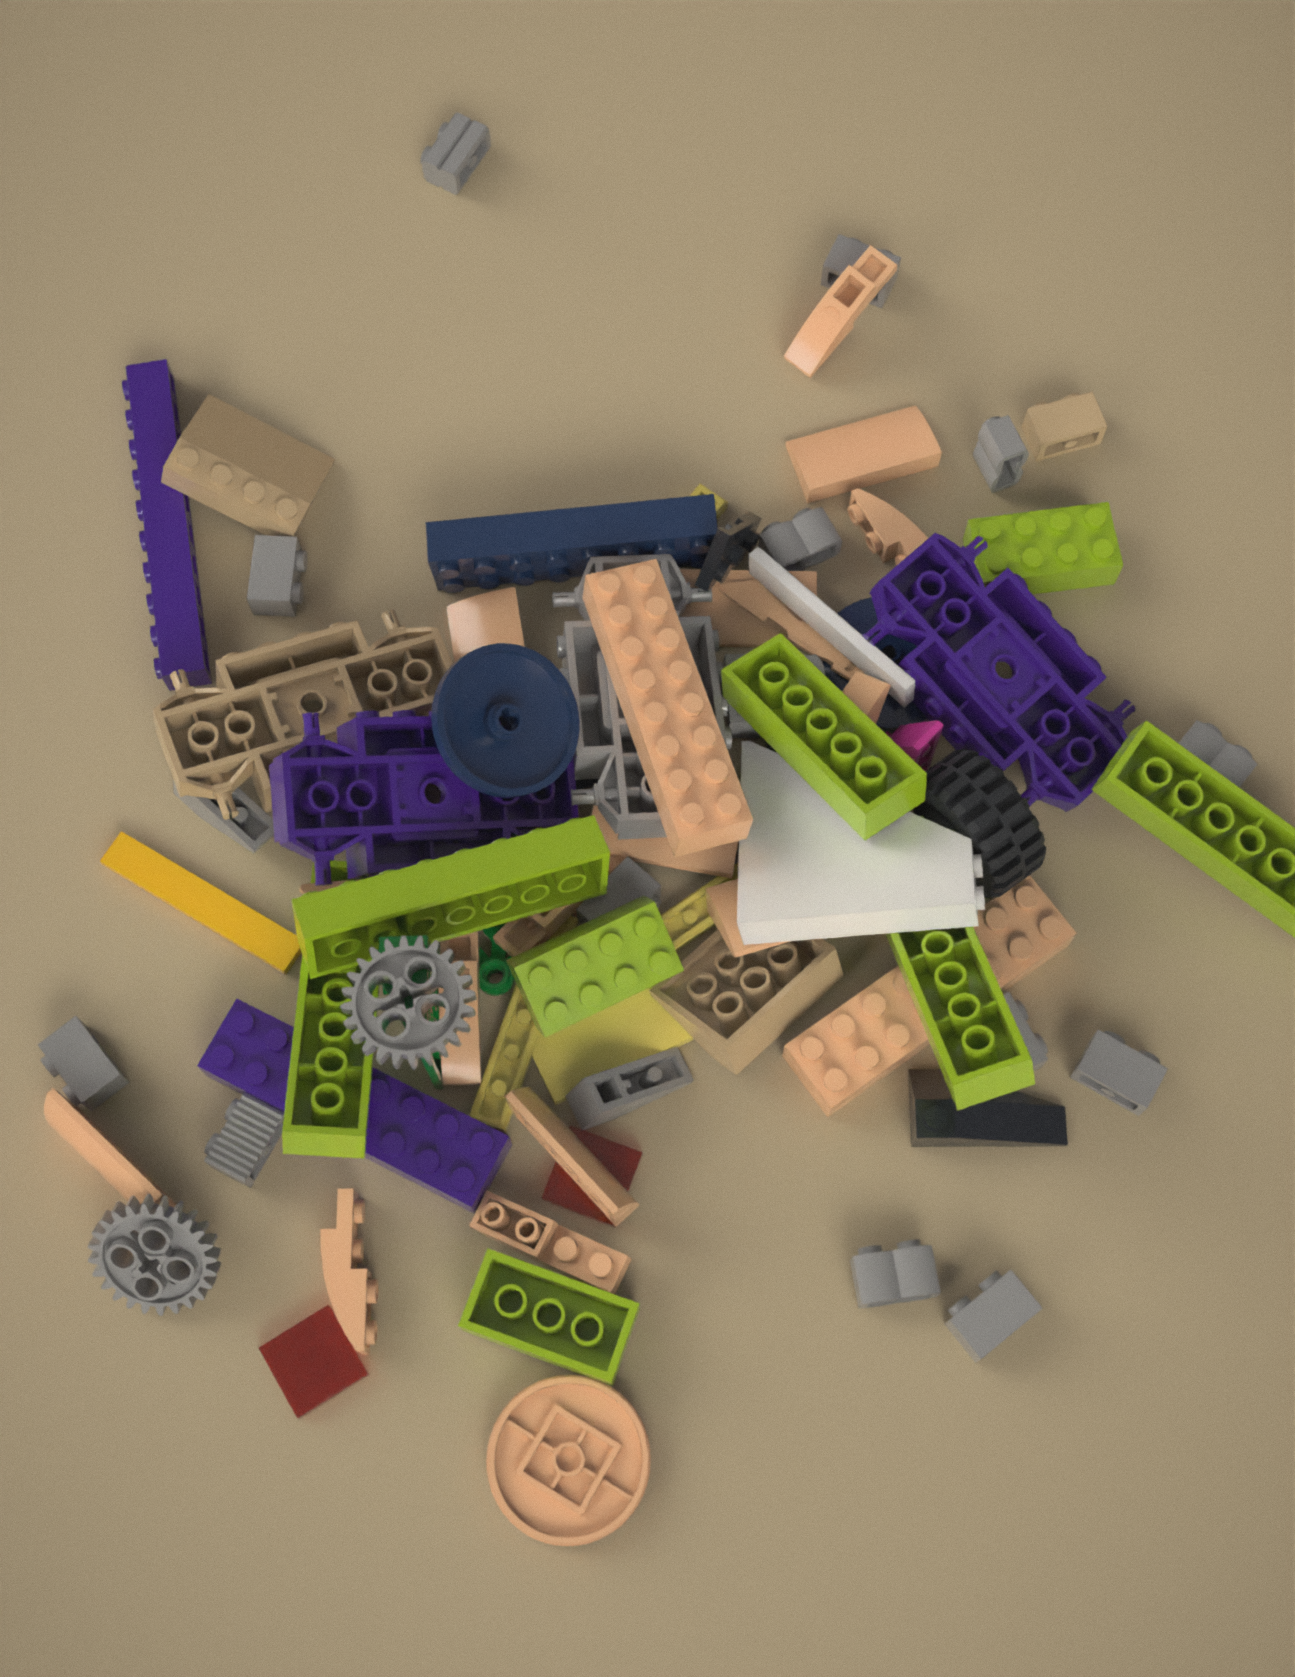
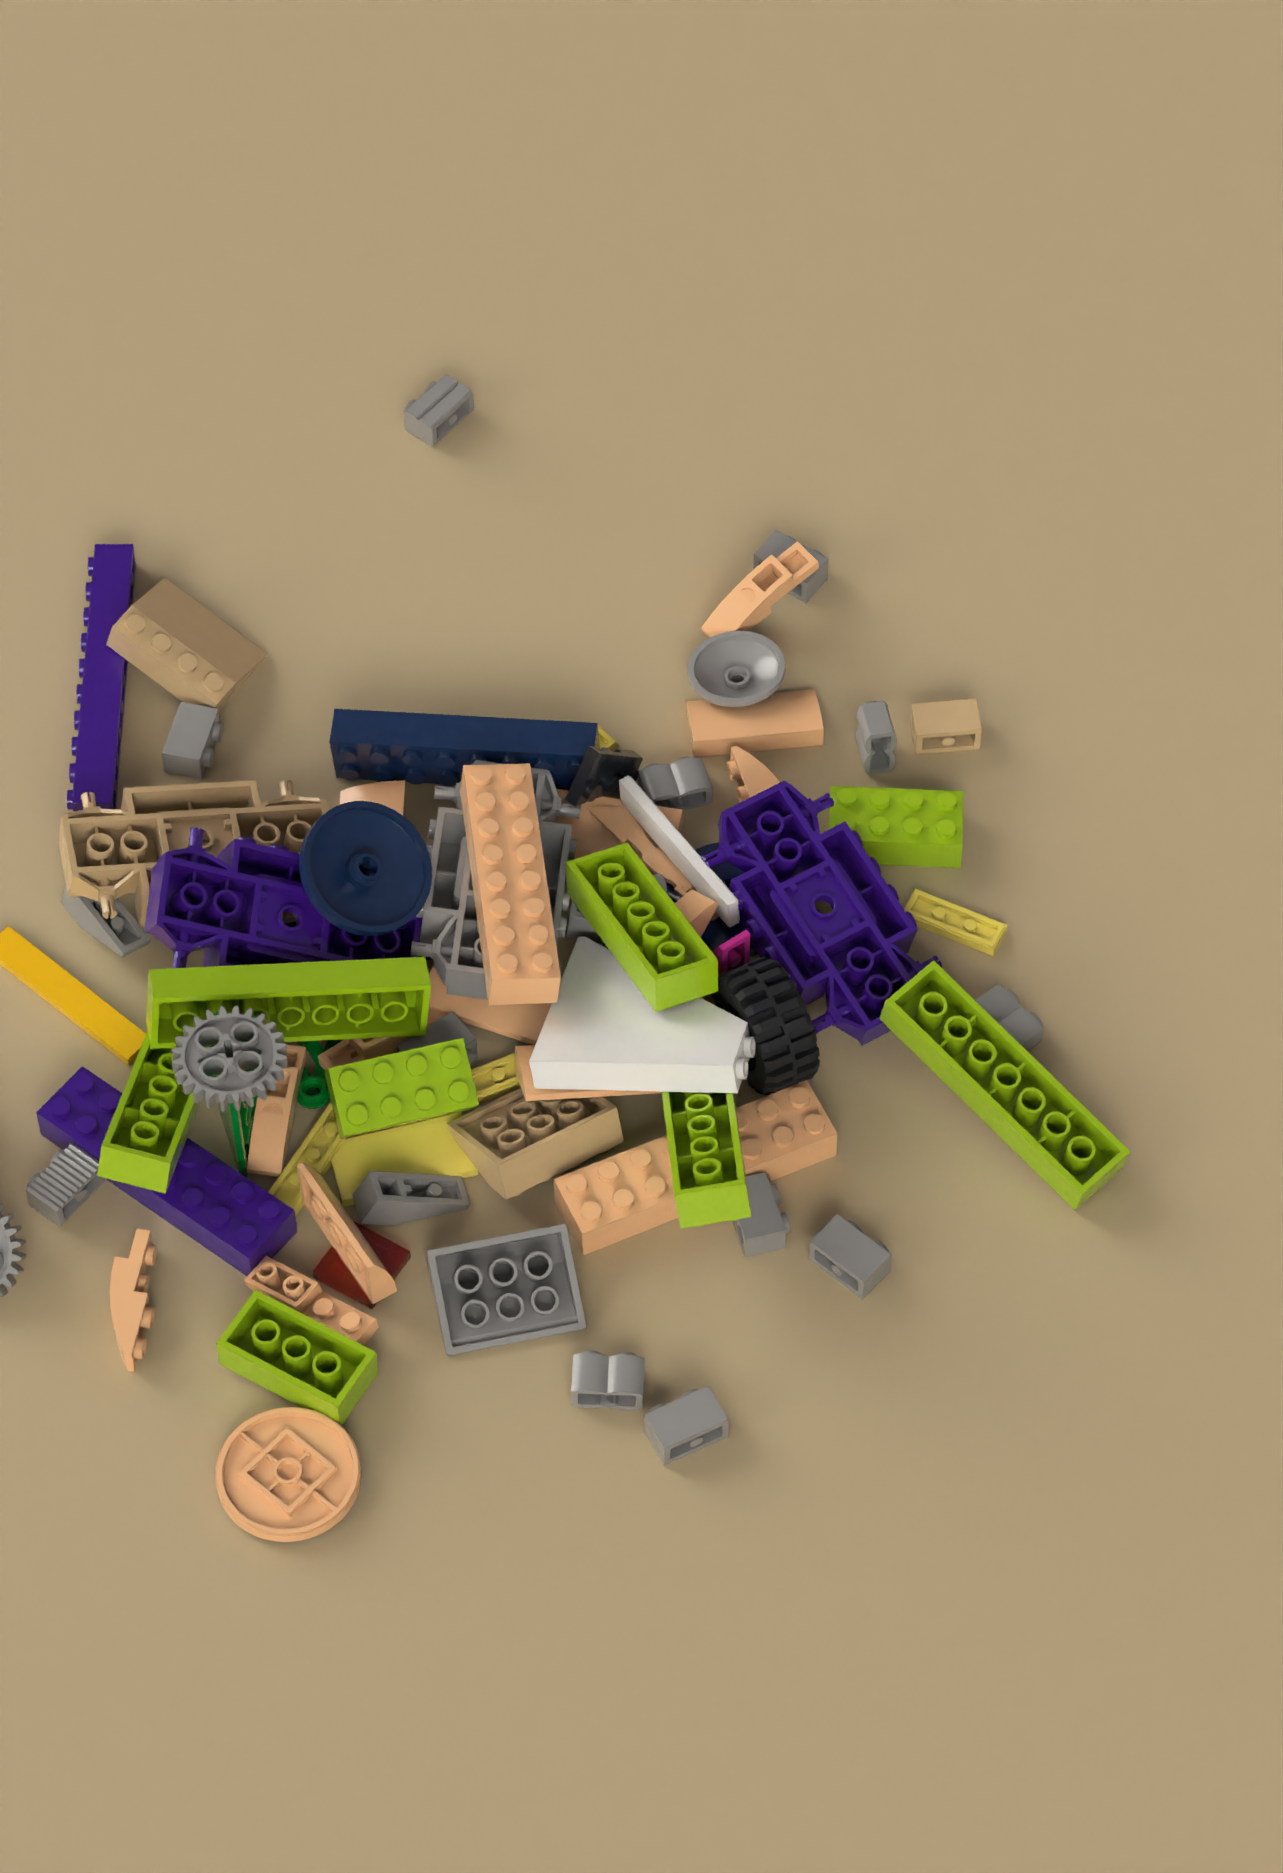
camera: 10 degrees right, 15 degrees down
clear red tile [259,1304,369,1419] -> none
black wedge [908,1069,1068,1147] -> none
none -> light grey slope [425,1224,587,1356]
none -> light grey dish [688,631,786,707]
none -> light yellow tile [904,888,1007,956]

